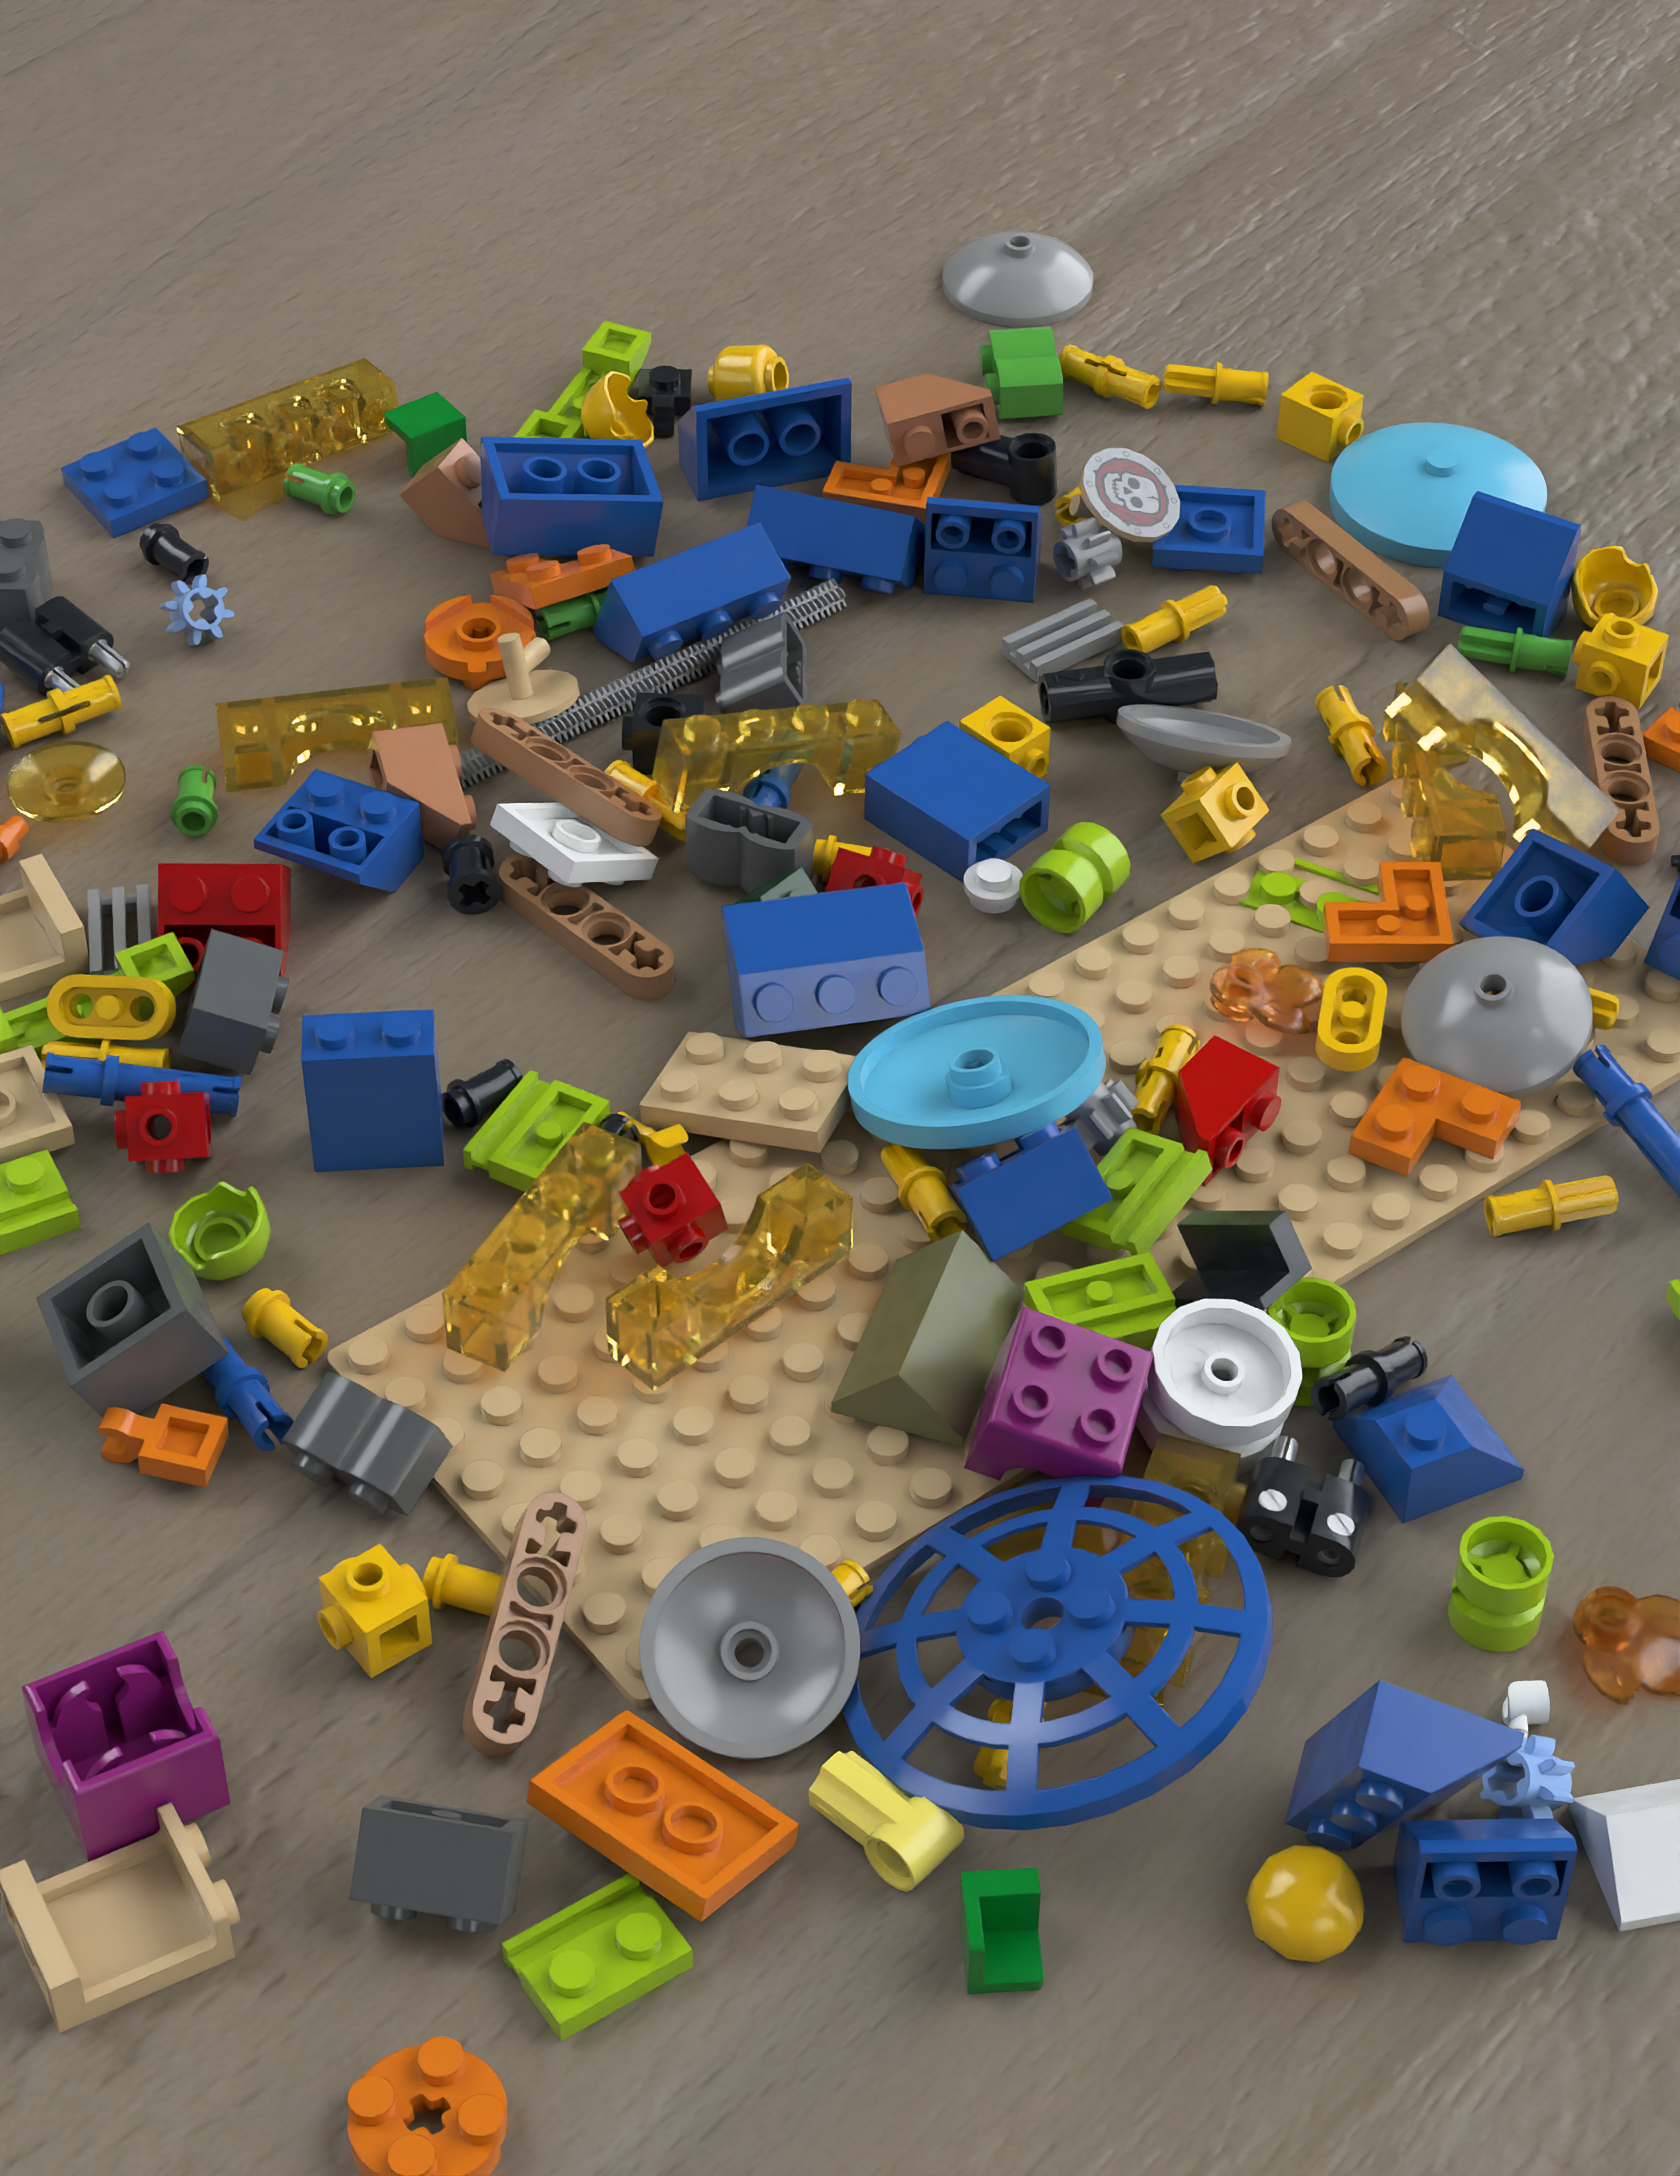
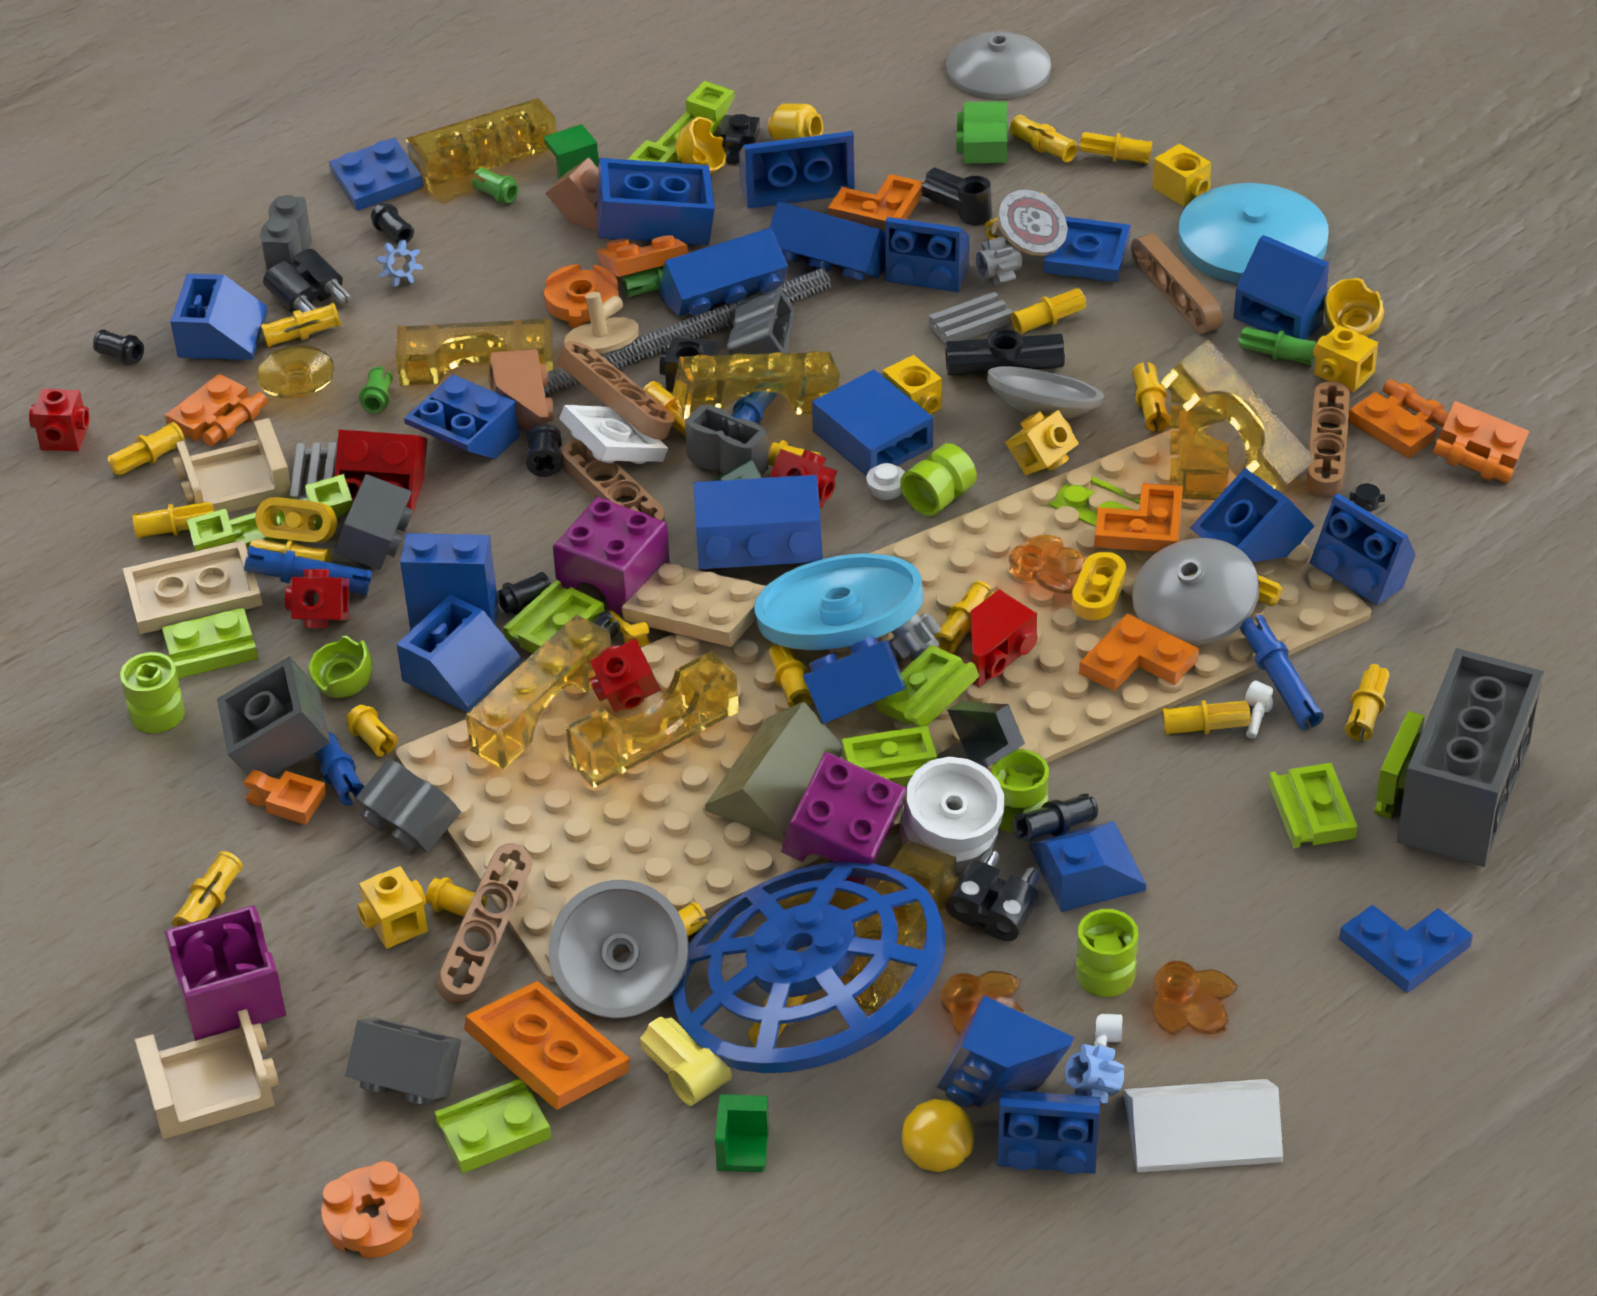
camera: 10 degrees right, 0 degrees up
nougat slope [875,373,1001,467] -> none
none -> yellow pin [172,851,243,927]
none -> blue slope [396,594,521,713]
none -> magenta piece [552,497,670,616]
none -> clear orange plate [941,971,1026,1036]
none -> white hand [1245,680,1273,739]

